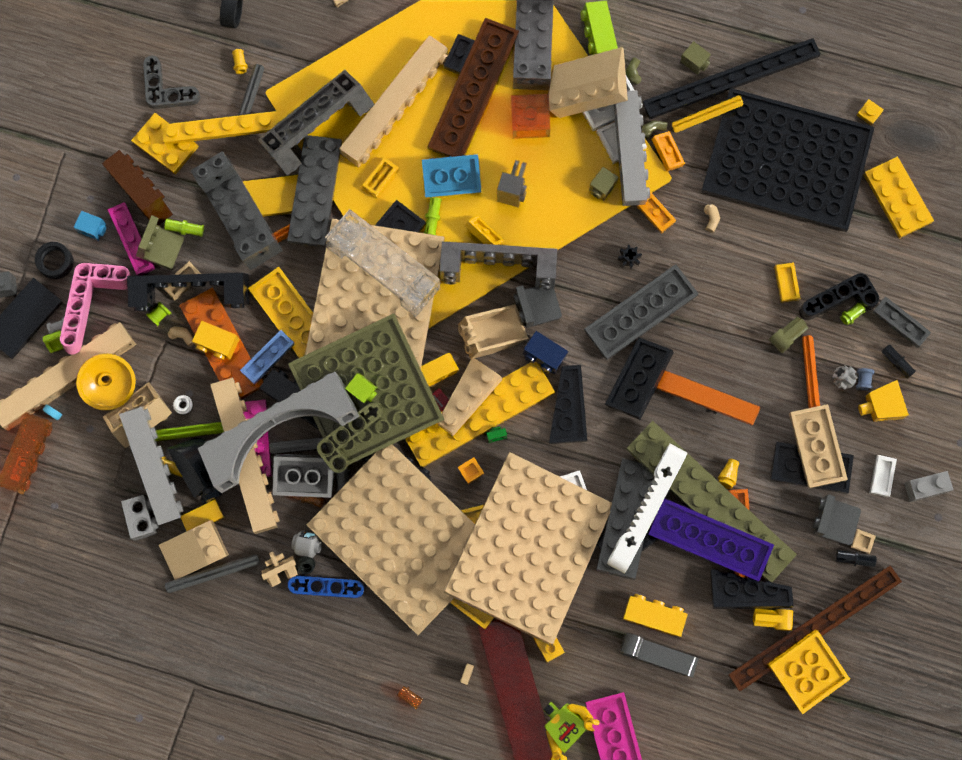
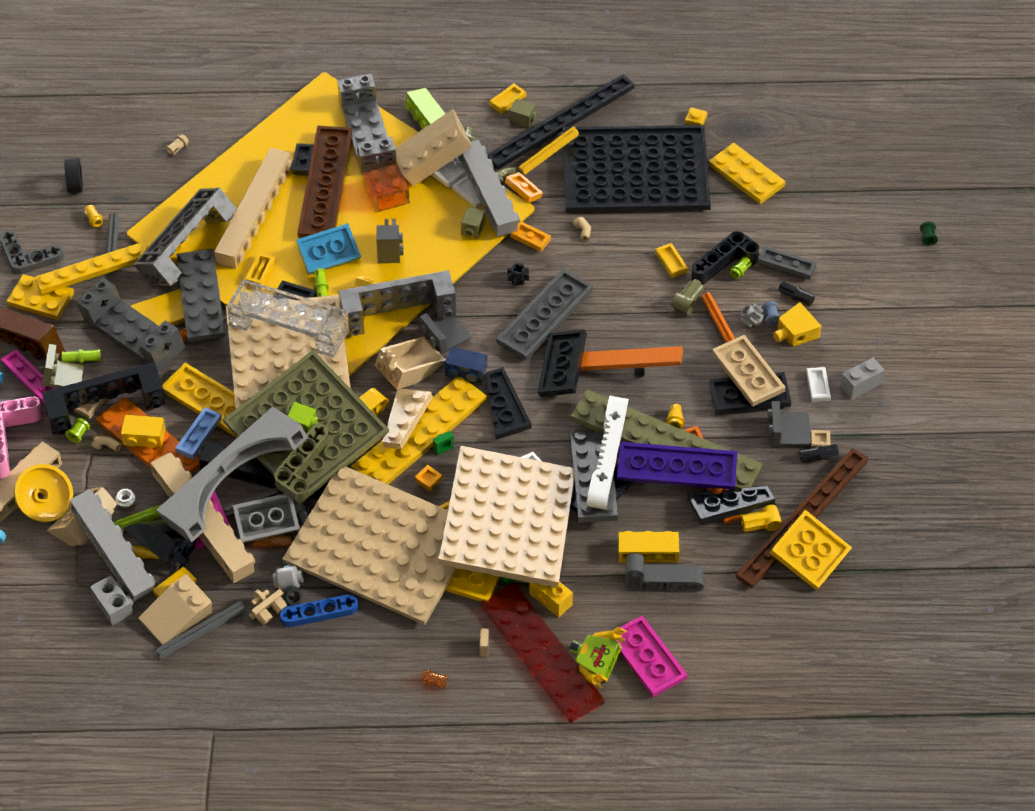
camera: 20 degrees left, 25 degrees down
none -> yellow tile [489,83,526,114]

